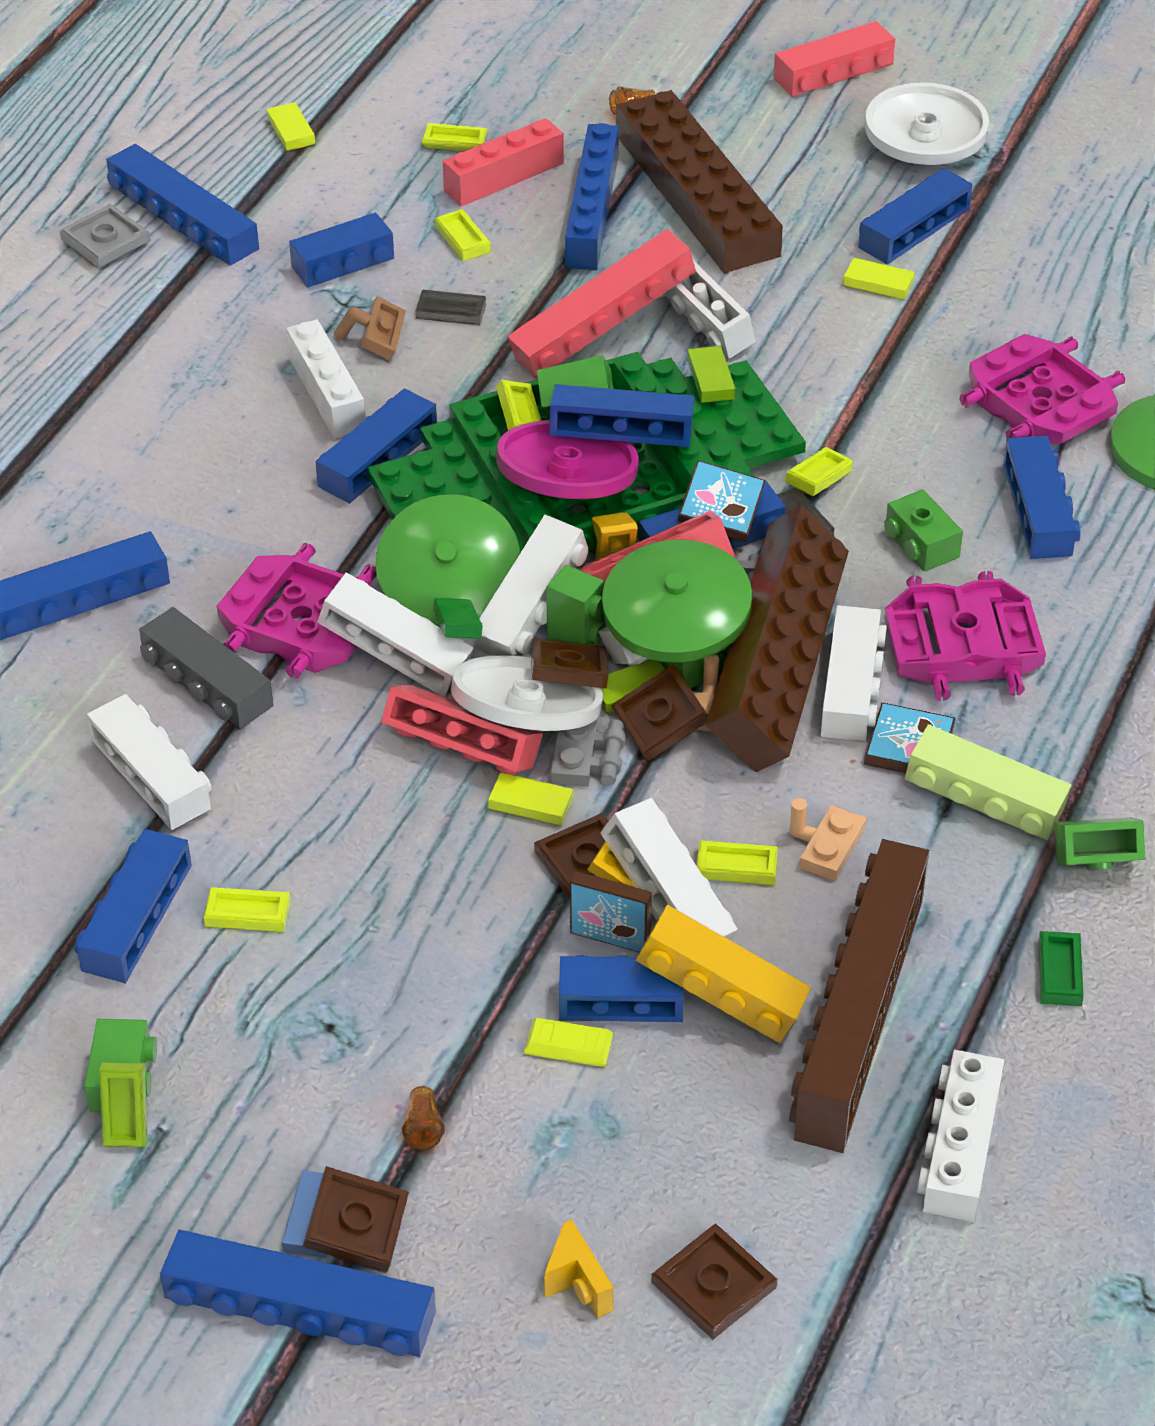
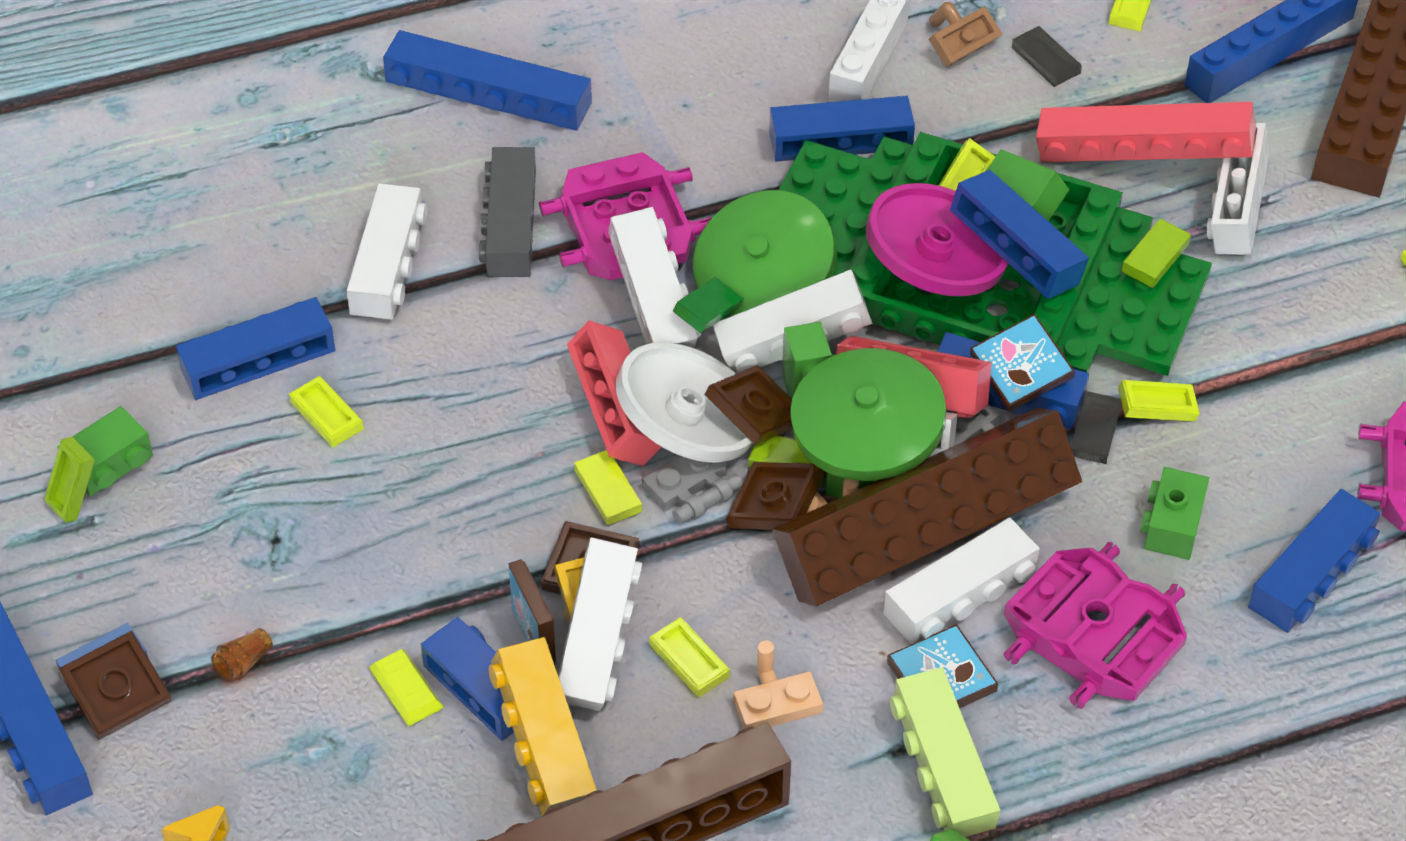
camera: 45 degrees right, 5 degrees up
yellow slope [592,513,638,561] -> none

